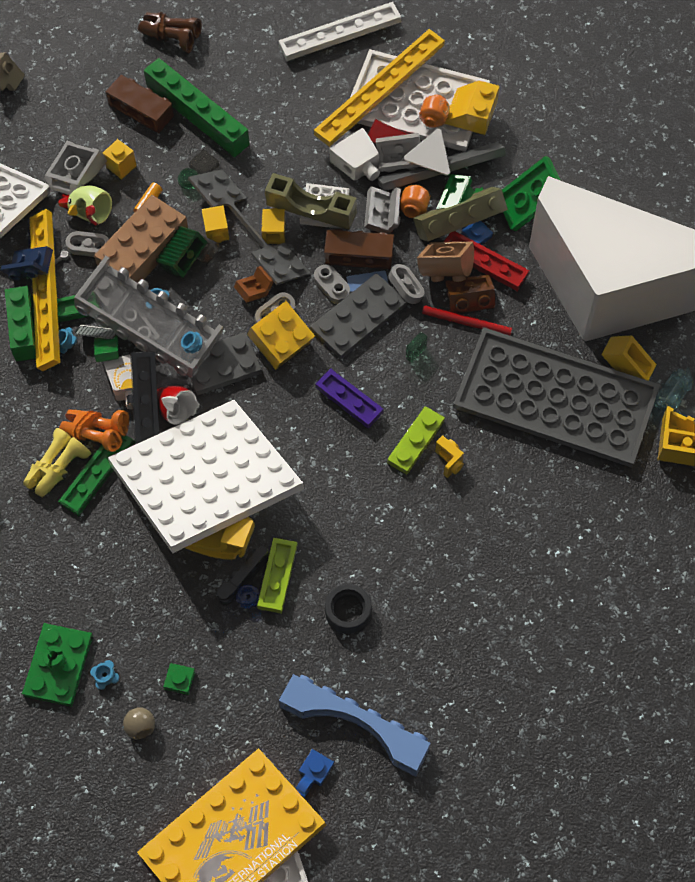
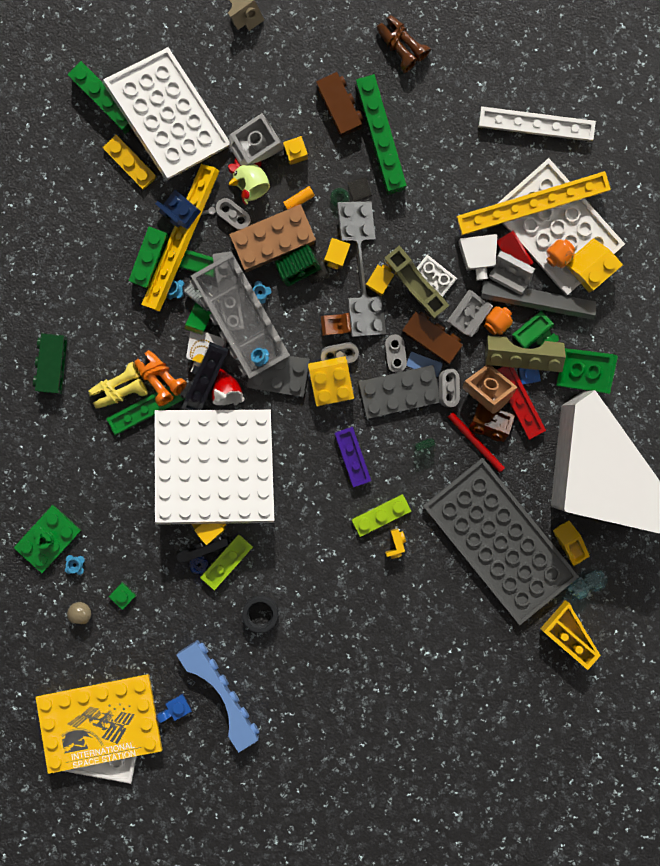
camera: 30 degrees right, 25 degrees up
white piece [404,129,450,176] -> none

